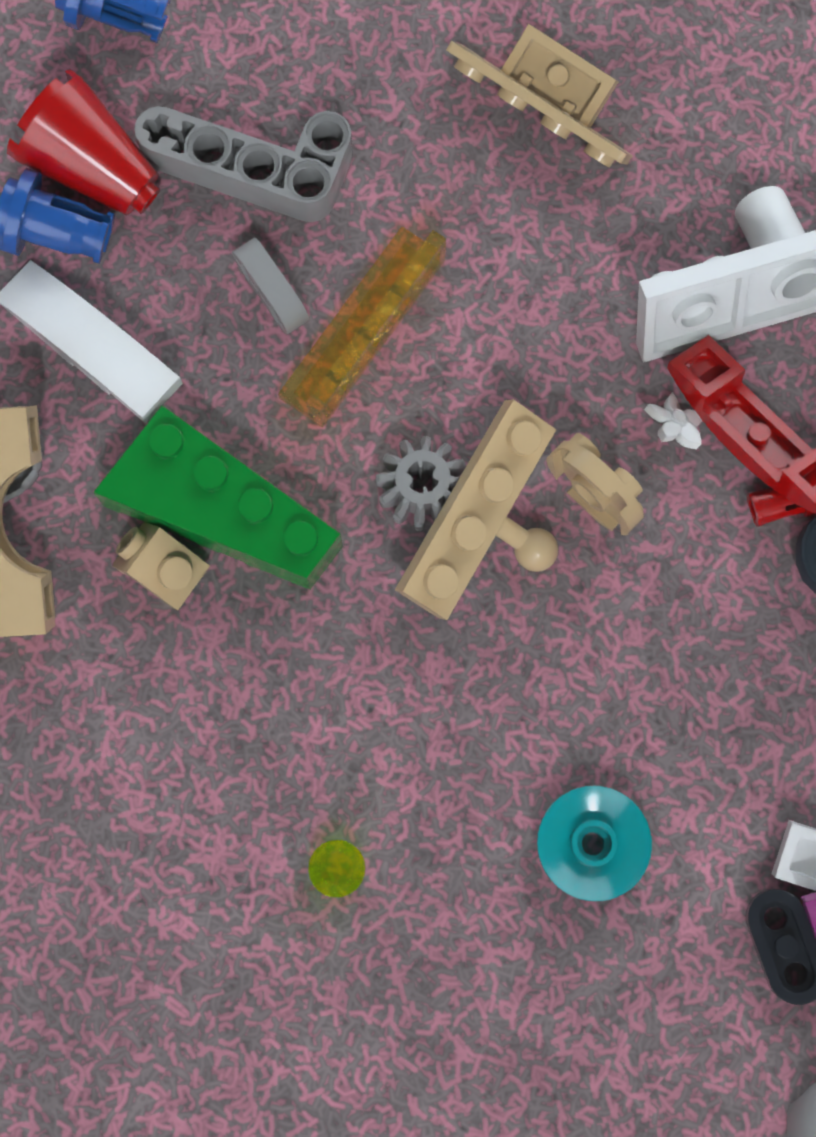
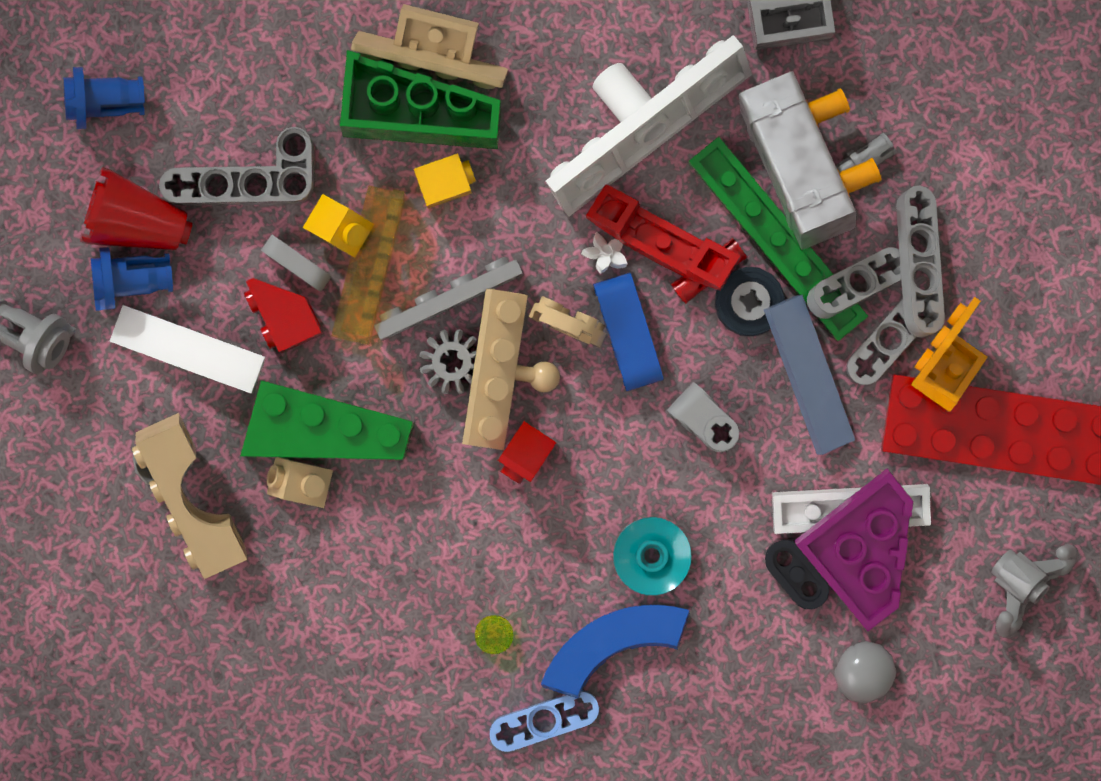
camera: 20 degrees left, 10 degrees up
none -> red slope [244,278,324,353]
none -> yellow brick [303,194,375,258]
none -> green wedge [340,50,501,149]
none -> light grey plate [374,257,523,341]
none -> yellow brick [414,153,476,209]
none -> light blue beam [490,690,599,752]
none -> red slope [497,421,557,484]
none -> blue tile [541,605,690,699]
none -> blue beam [593,272,664,392]
none -> light grey piece [666,382,739,452]

